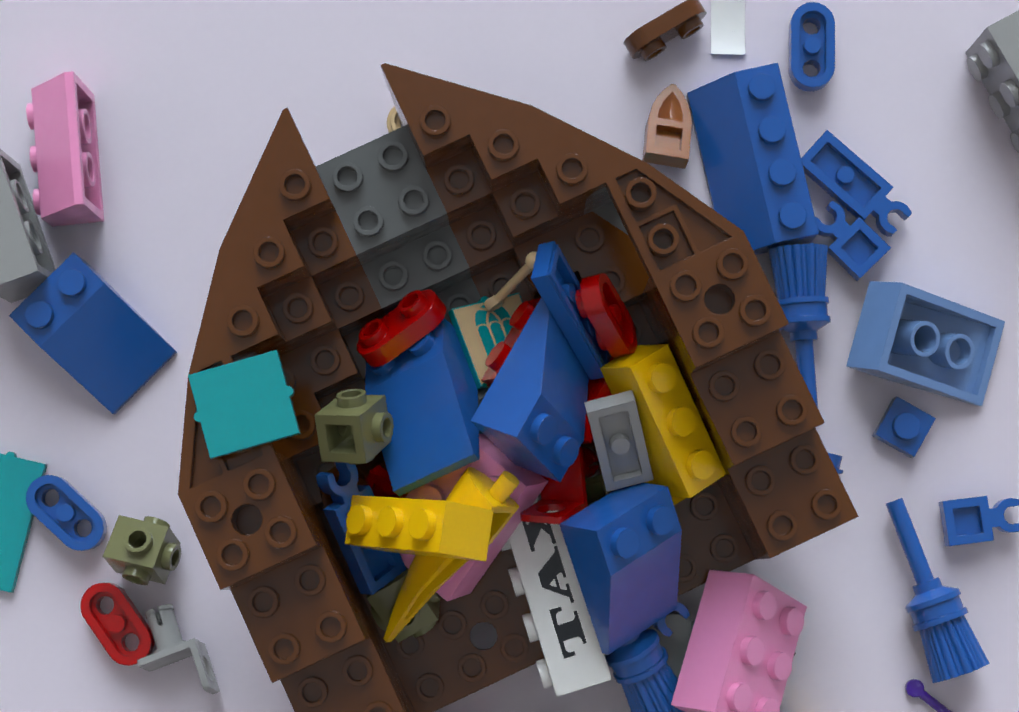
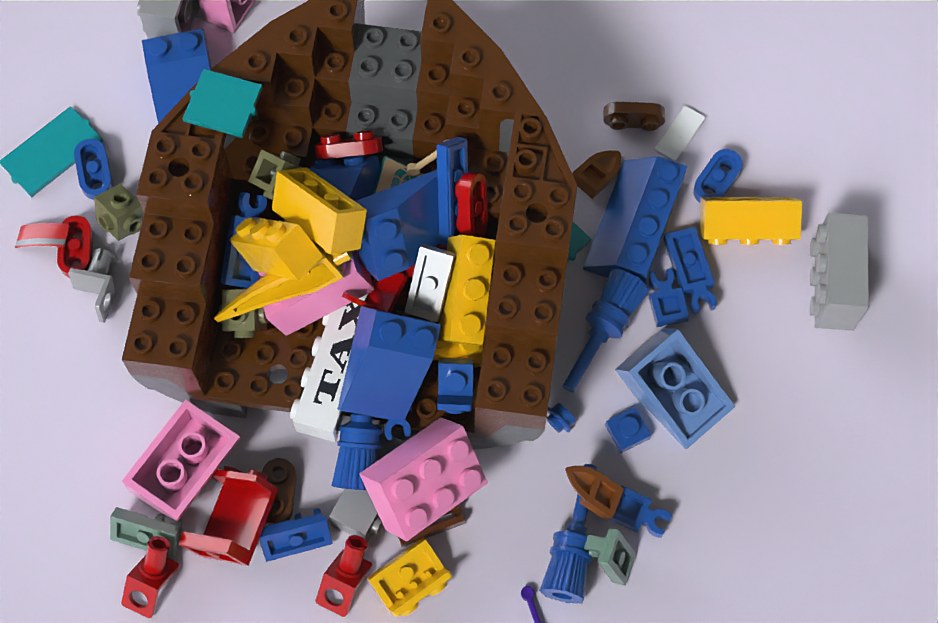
camera: 30 degrees right, 15 degrees down
none -> sticker [15,223,70,248]
none -> yellow brick [272,167,367,255]
none -> blue bracket [437,358,474,414]
none -> dark orange plate [565,466,624,520]
none -> sand green plate [584,529,636,586]
none -> yellow brick [700,197,802,245]

